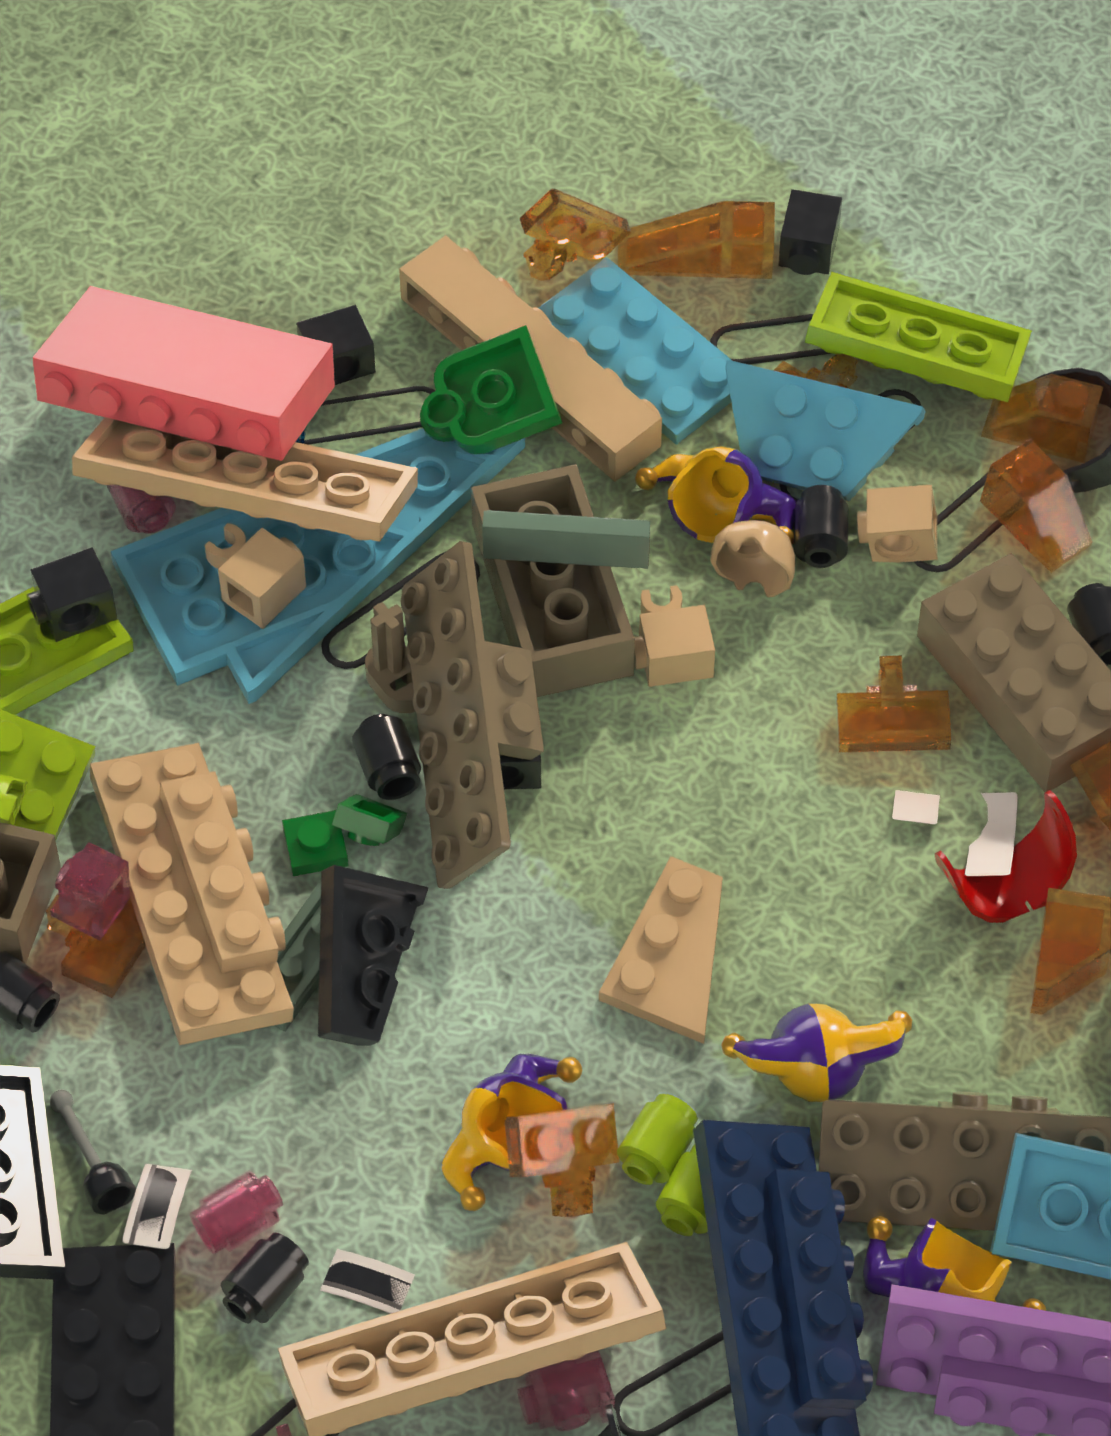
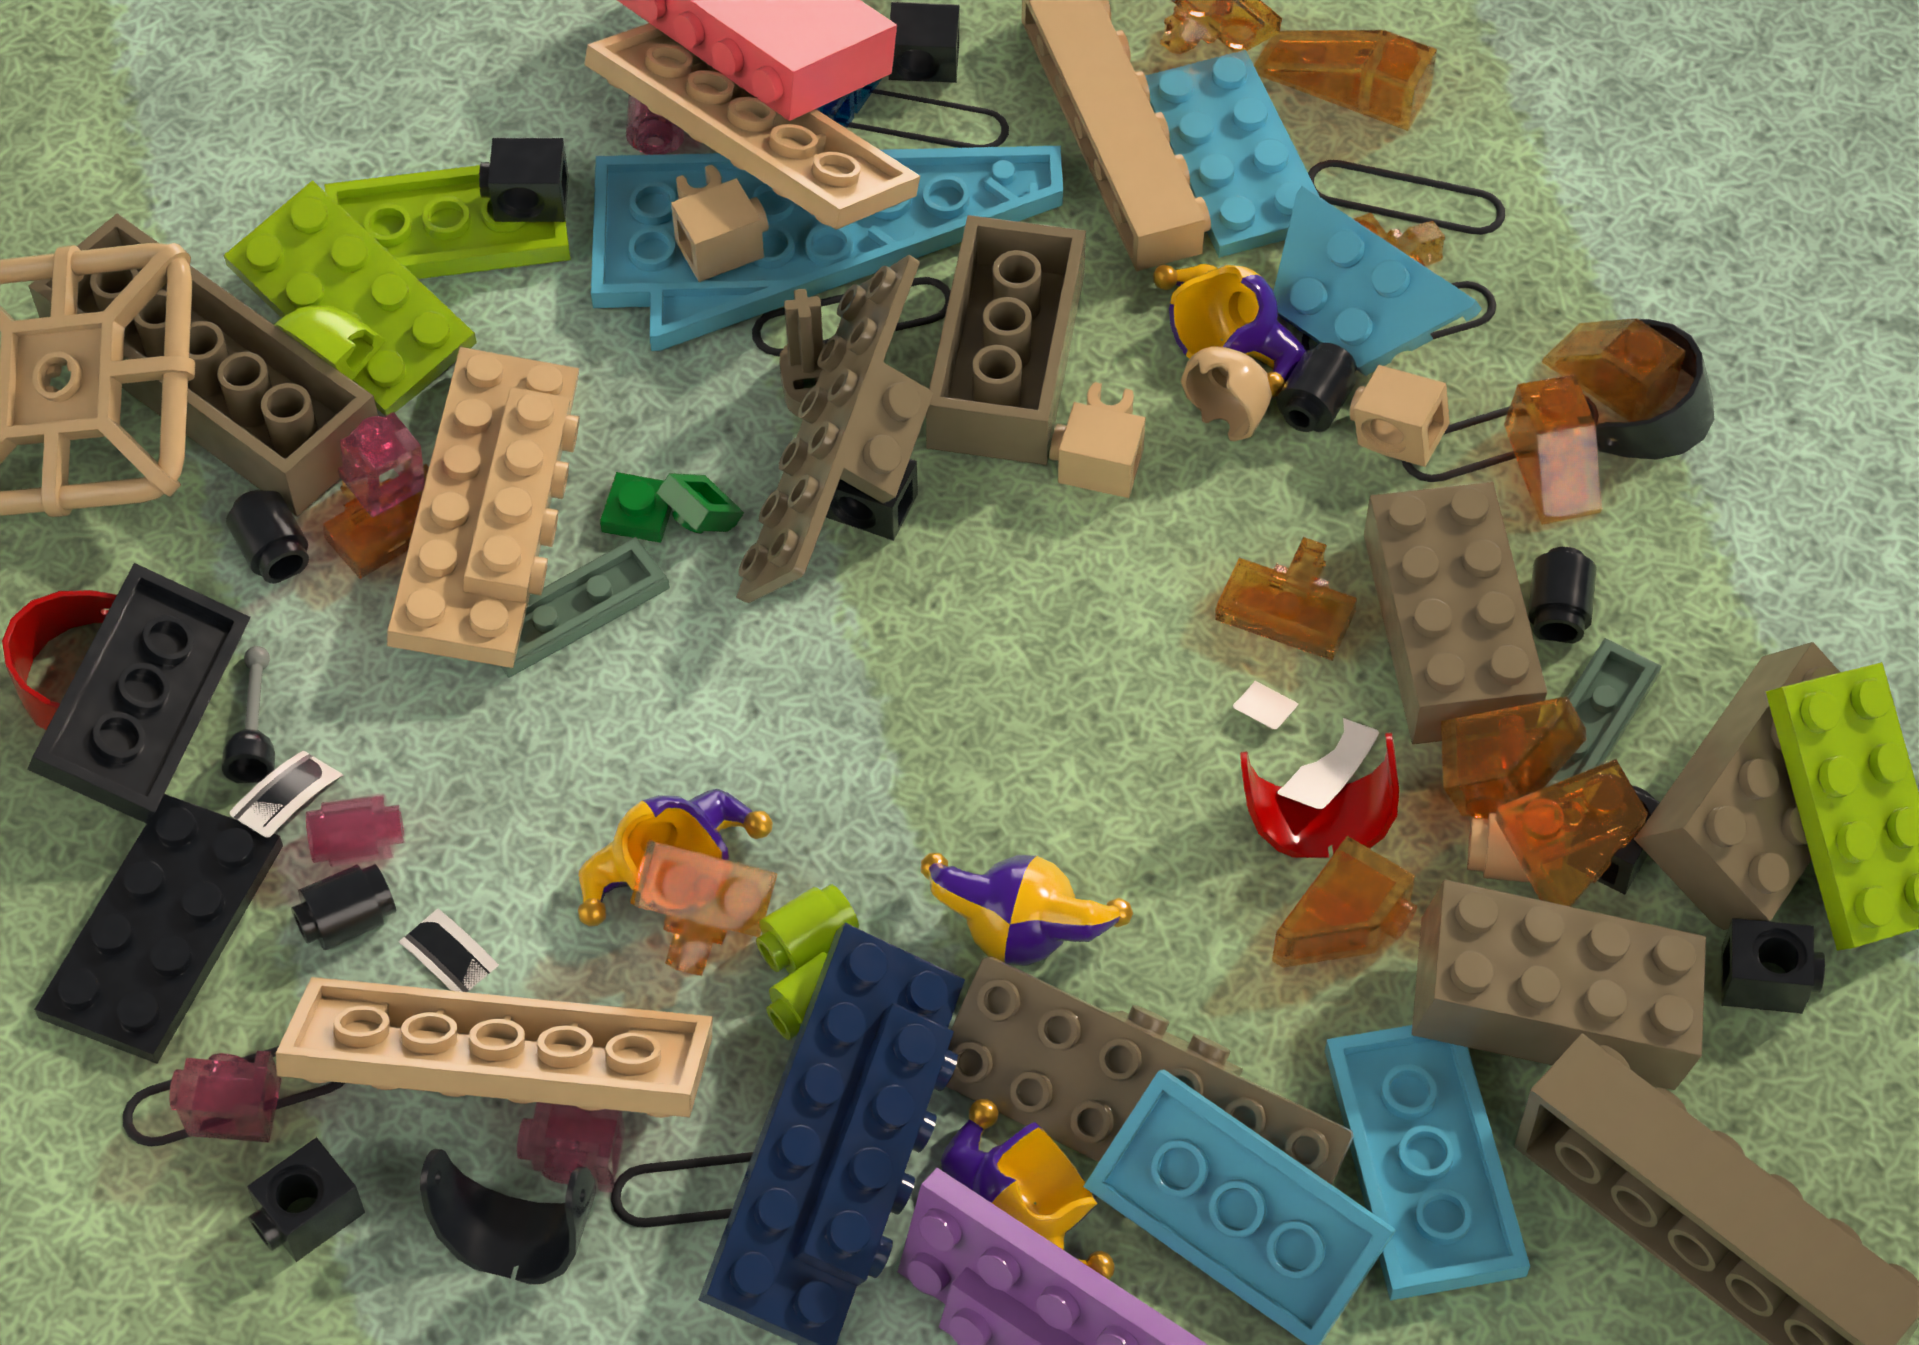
camera: 25 degrees right, 0 degrees up
black wing [318,865,429,1046] -> none
black brick [352,714,421,800] -> none
green plate [420,325,563,454] -> none
sand green tile [482,510,651,569] -> none
tan wing [599,856,723,1044] -> none
black brick [778,189,842,275] -> none
lime plate [805,272,1032,403] -> none

